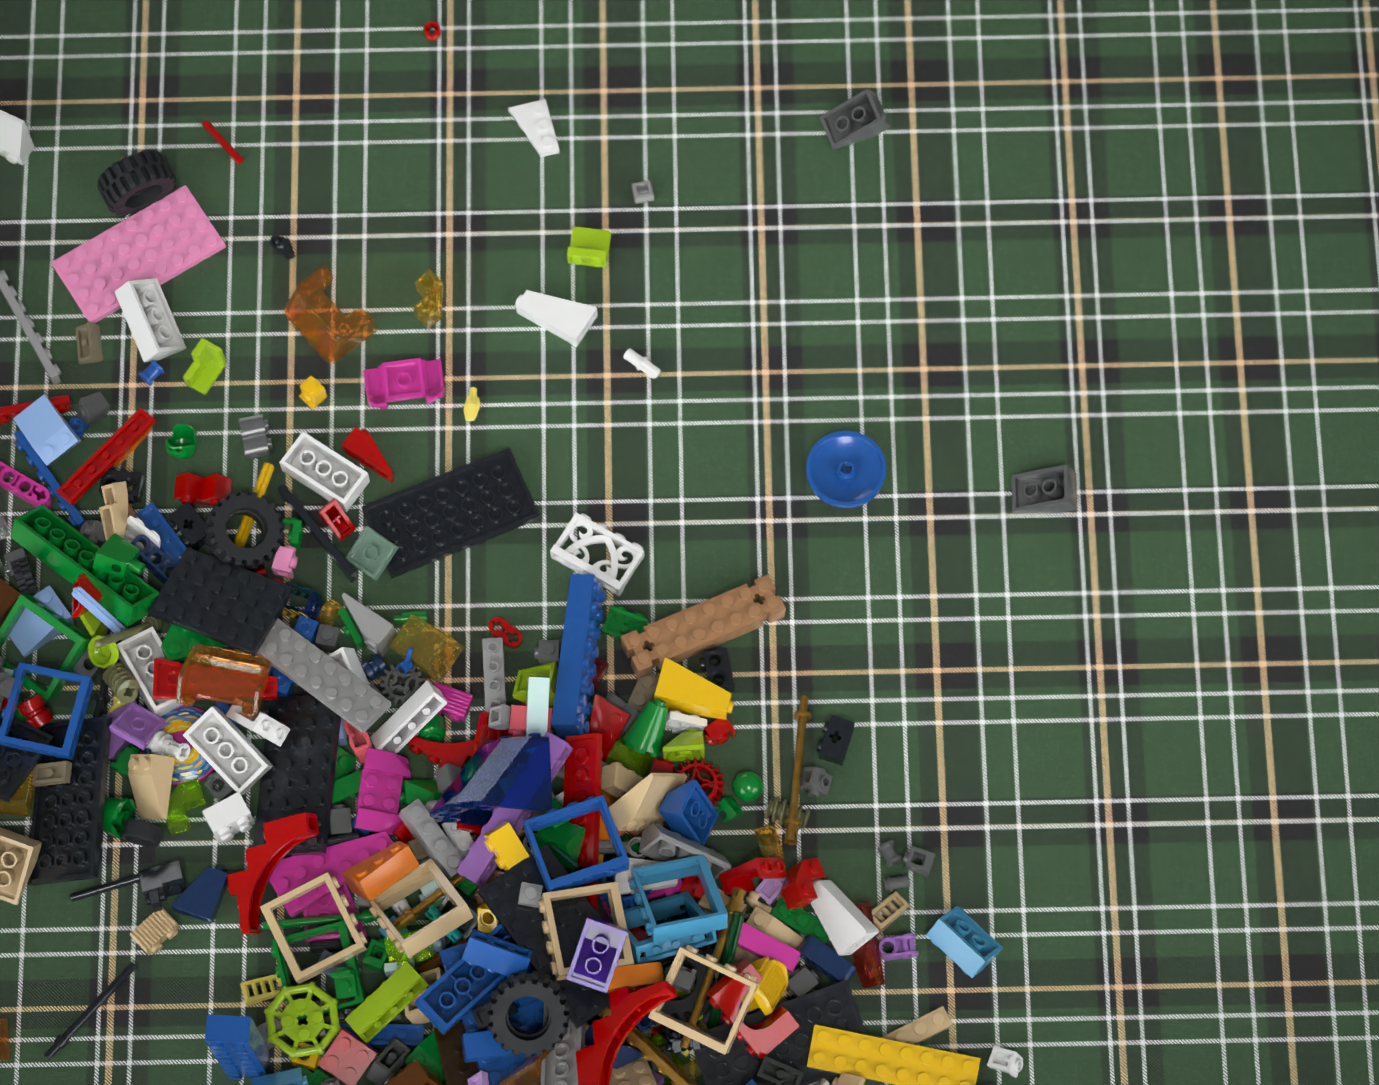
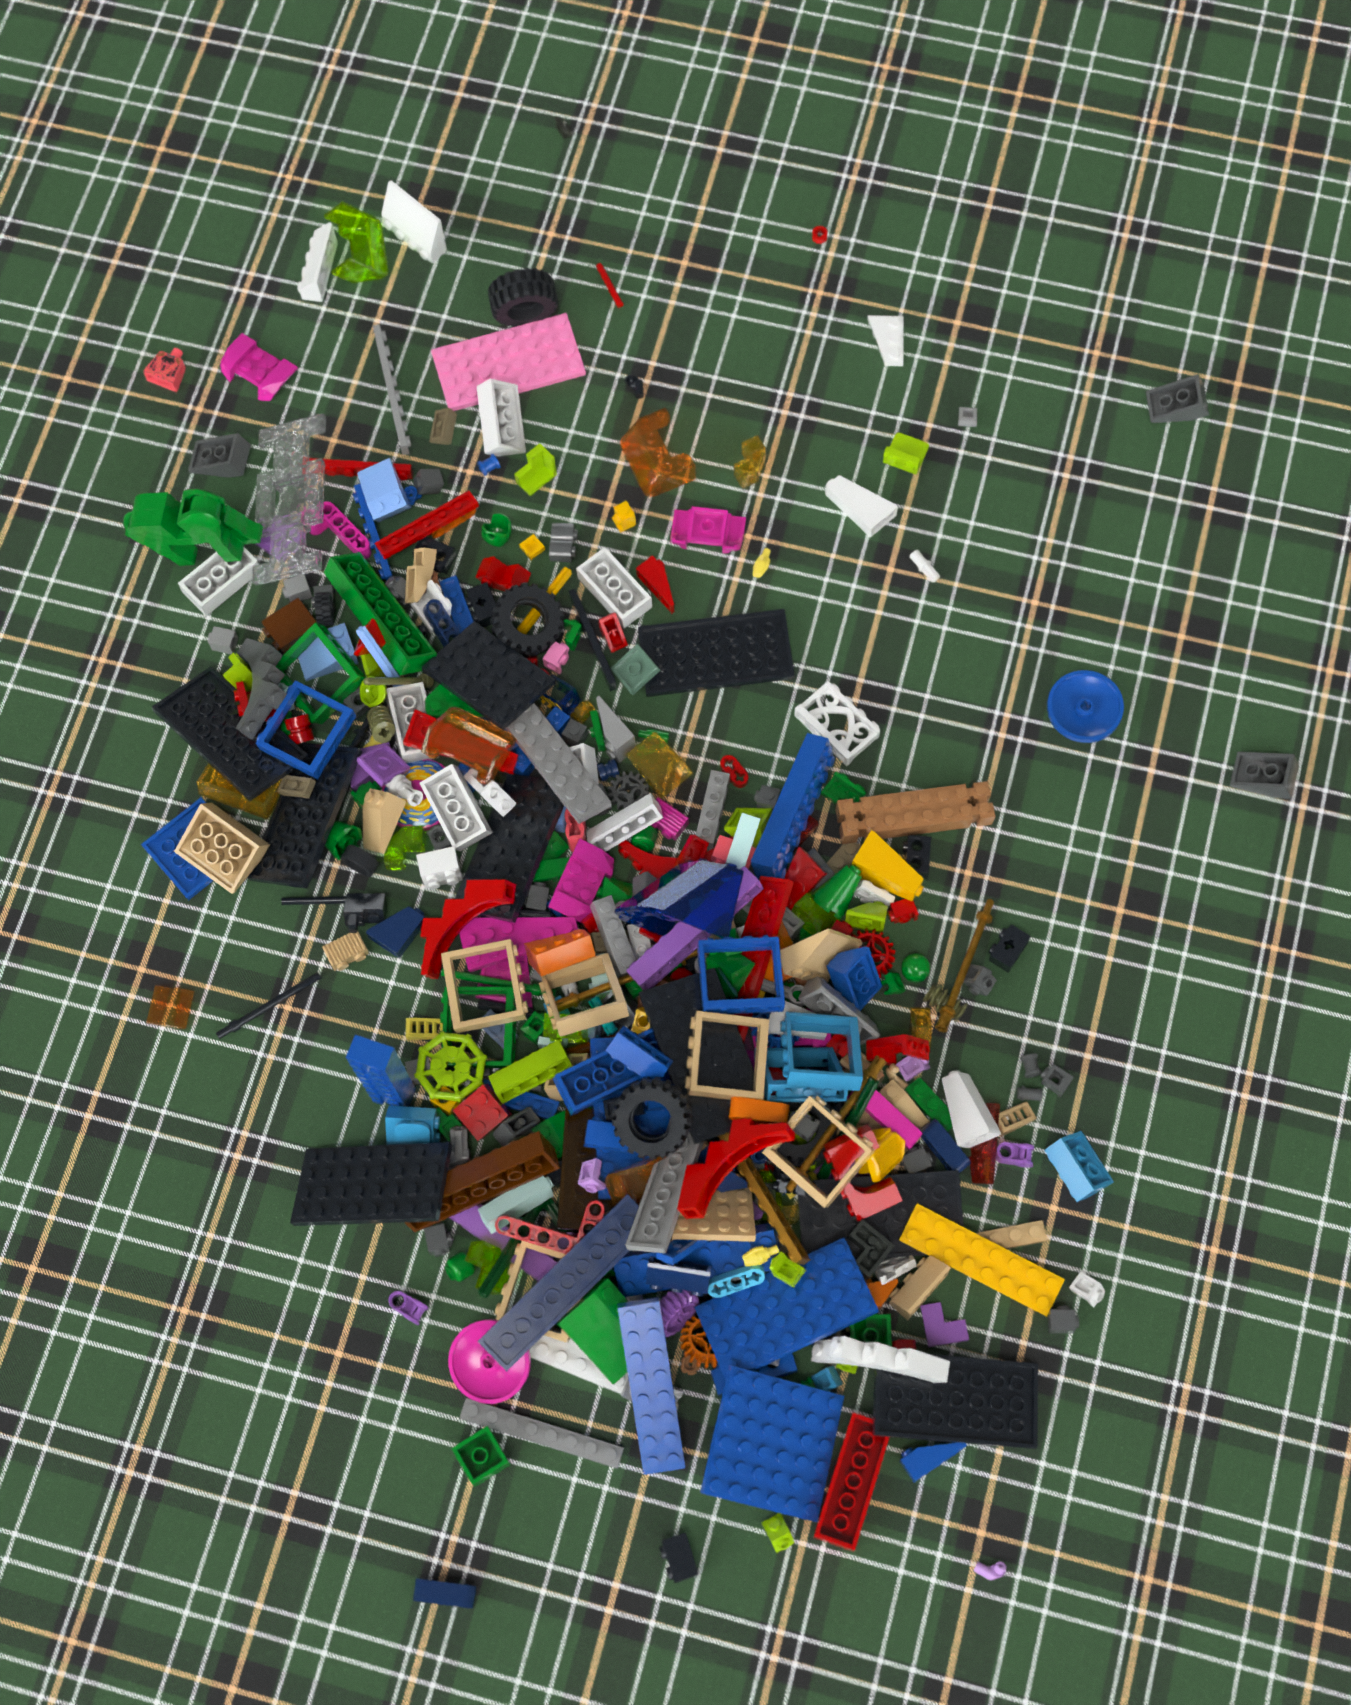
camera: 20 degrees right, 0 degrees up
green torso [92,533,145,578] -> none
green bracket [330,967,359,1000] -> none
blue hand [397,647,413,675] -> none
yellow brick [483,821,530,871] -> none
light grey brick [488,704,511,730] -> none
light grey plate [518,882,543,908] -> none
slope [566,916,629,993] -> none
tan brick [601,762,642,799] -> none
red brick [781,858,826,910] -> none
none -> yellow plate [519,534,545,560]

